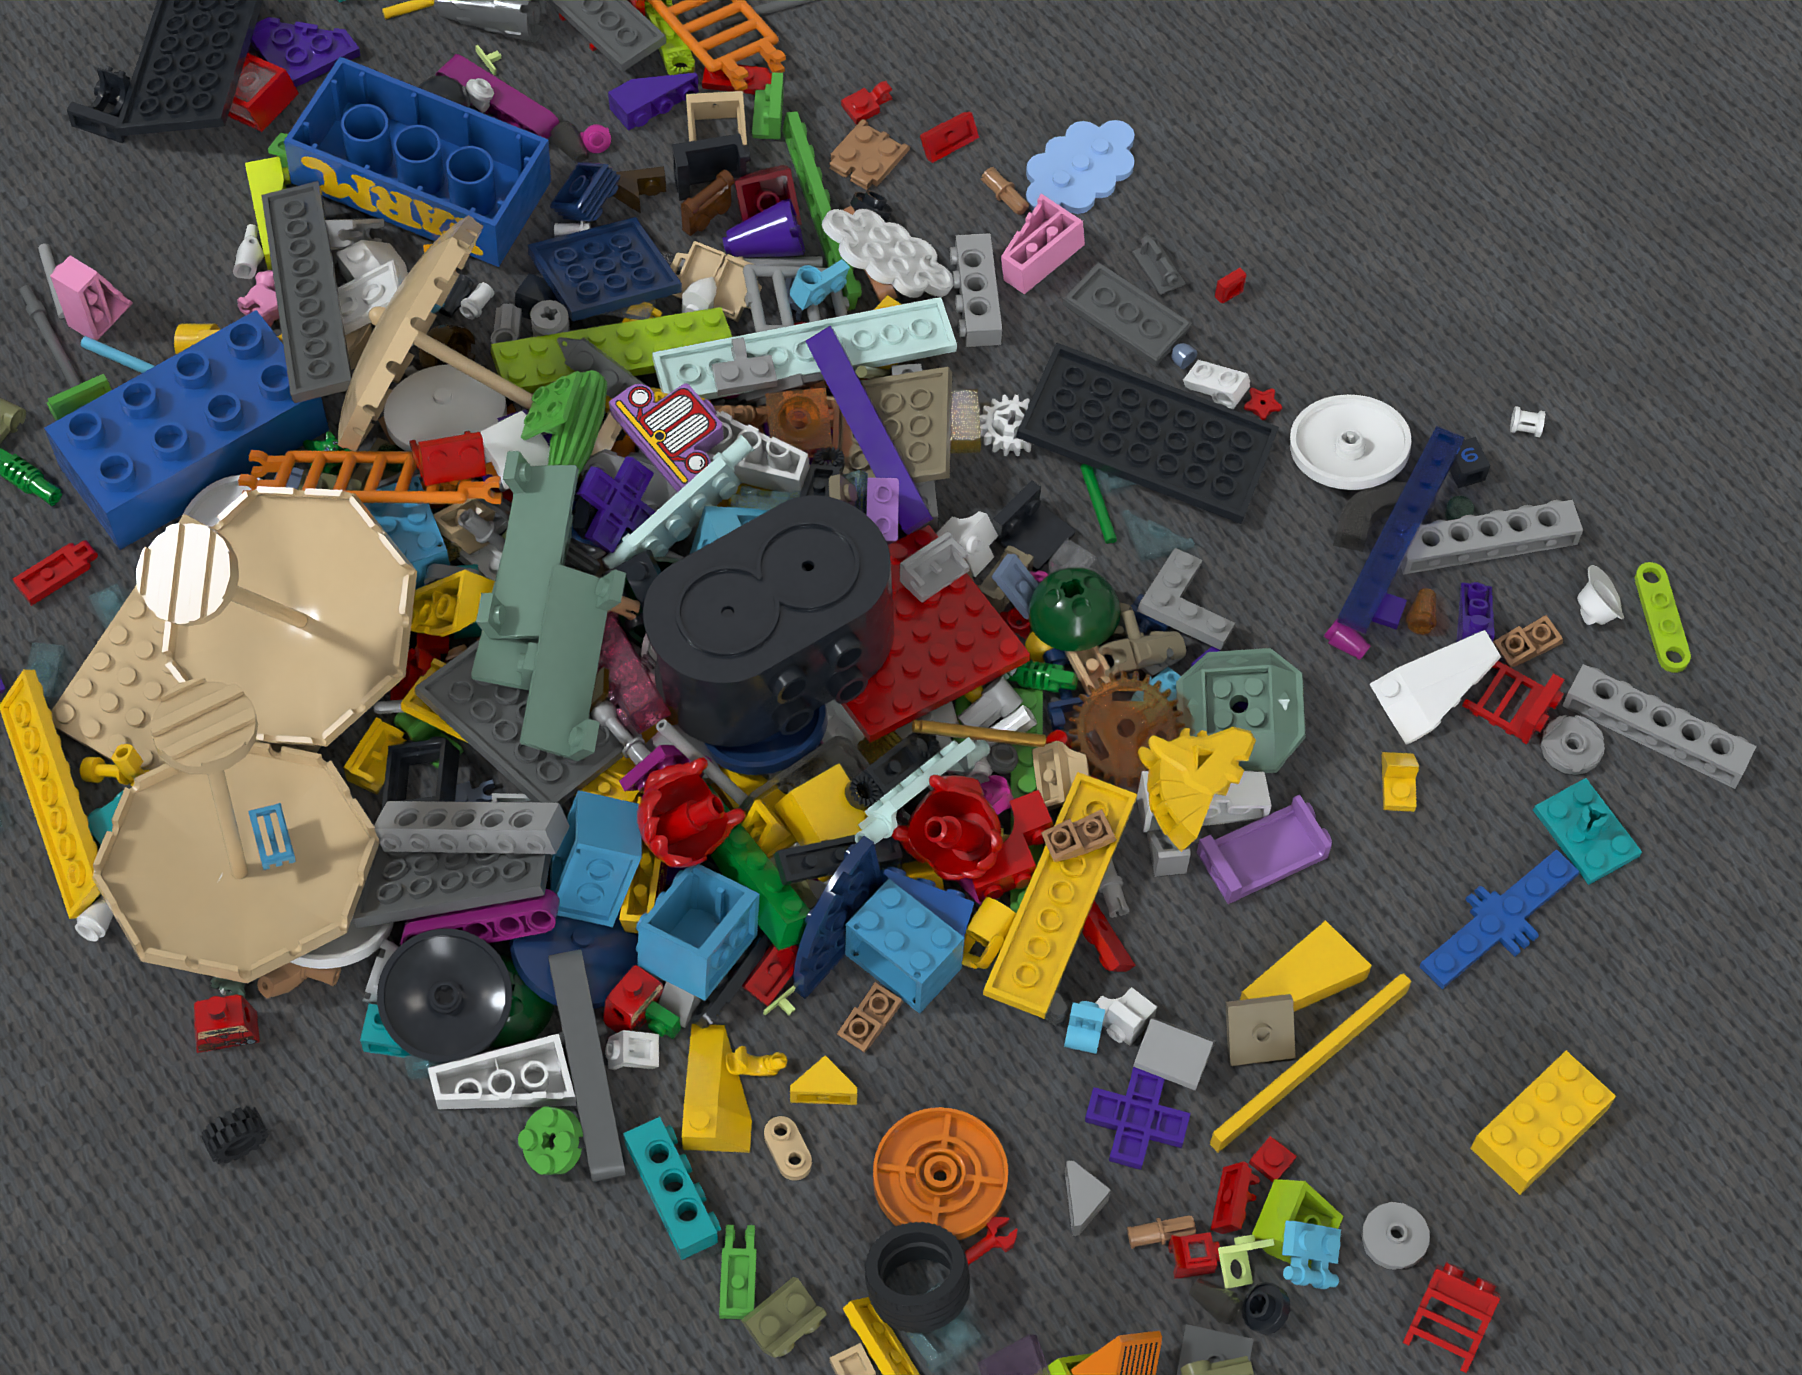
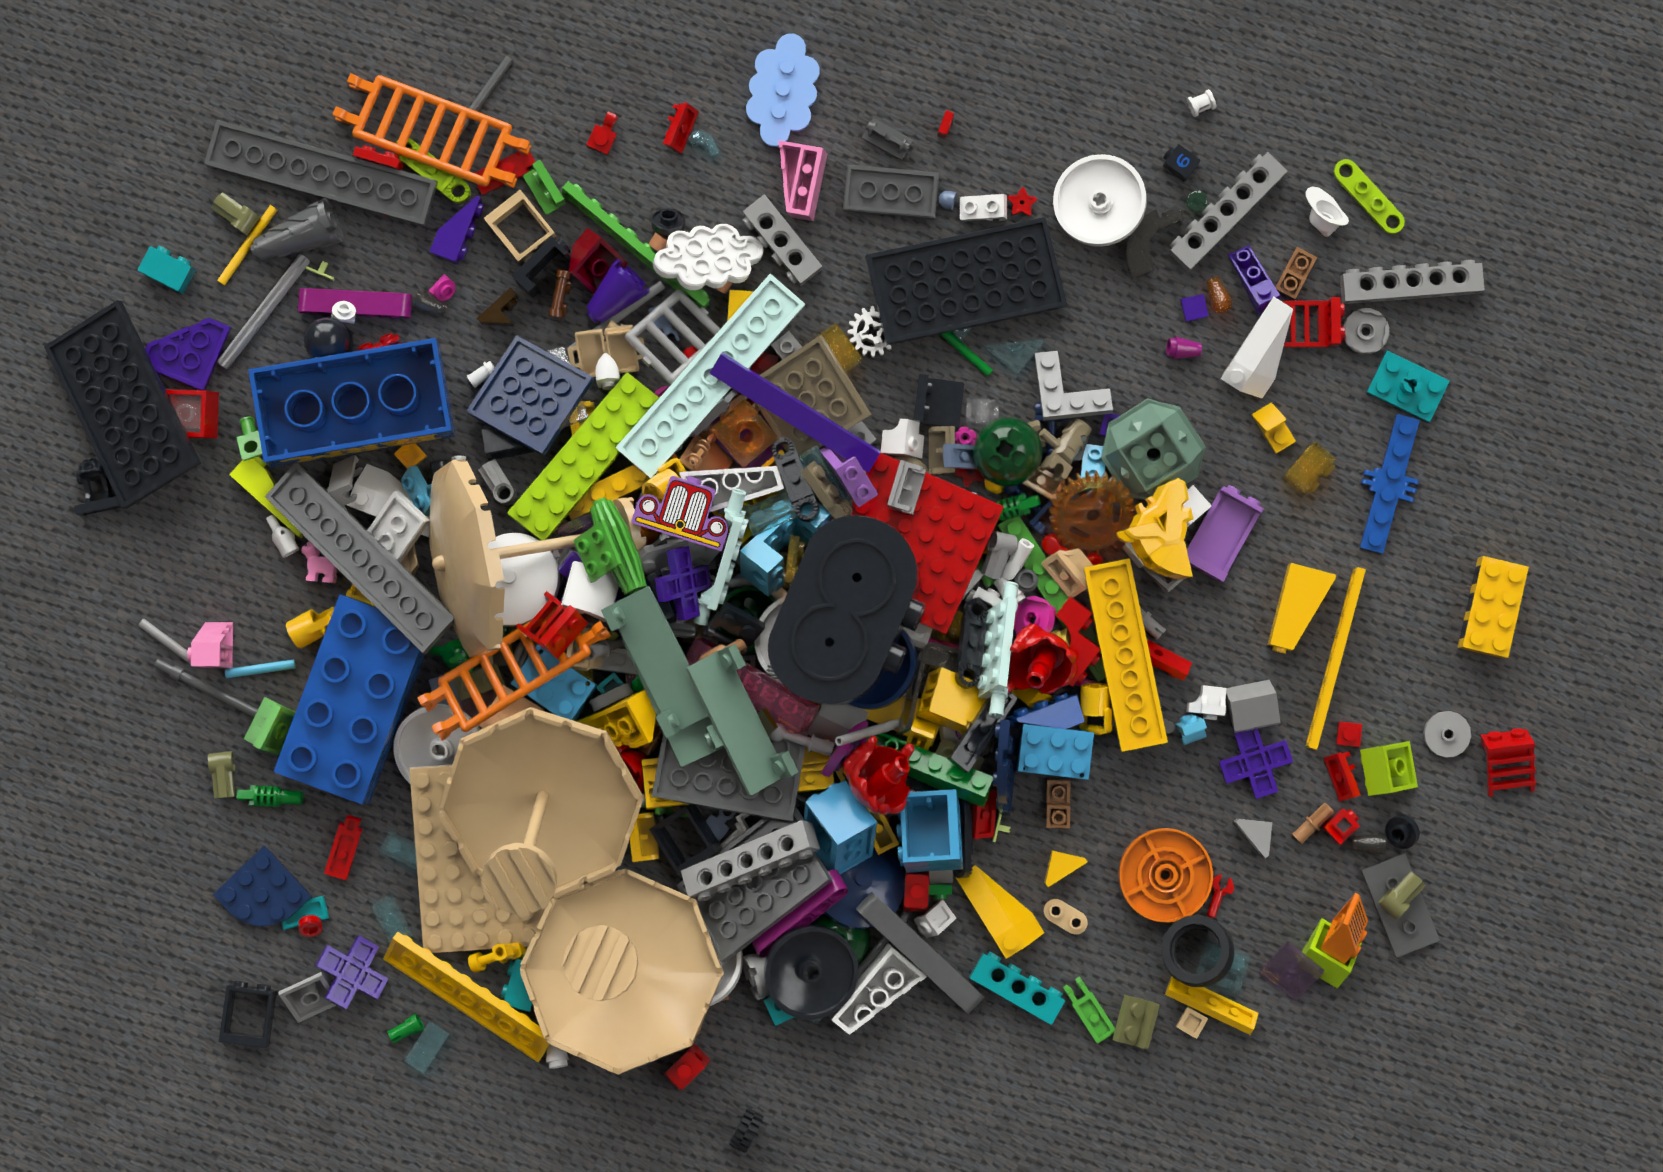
camera: 30 degrees left, 25 degrees up
dark azure tile [248,803,296,870] -> none
bright green plate [518,1106,583,1175] -> none
light grey piece [530,300,570,337] -> none
dark blue brick [550,162,620,221] -> none
dark grey plate [557,337,654,399] -> none
light grey plate [712,337,777,396] -> none
yellow piece [726,1046,788,1076] -> none
medium azure plate [790,259,850,310] -> none
medium nougat plate [829,119,910,190] -> none
olive bar [856,366,891,379] -> none
pearl gold bar [912,720,1046,747] -> none
medium nougat axle [981,167,1029,215] -> none
medium nougat slope [1041,809,1117,862] -> none
yellowish green bracket [1218,1235,1274,1289] -> none
dark tan plate [1226,994,1295,1066] -> none
medium azure plate [1282,1220,1341,1289] -> none
clear blue plate [1337,426,1464,634] -> none
none -> light grey axle [217,254,310,369]
none -> clear light blue arm [688,130,721,158]
none -> clear yellow brick [1282,441,1336,495]

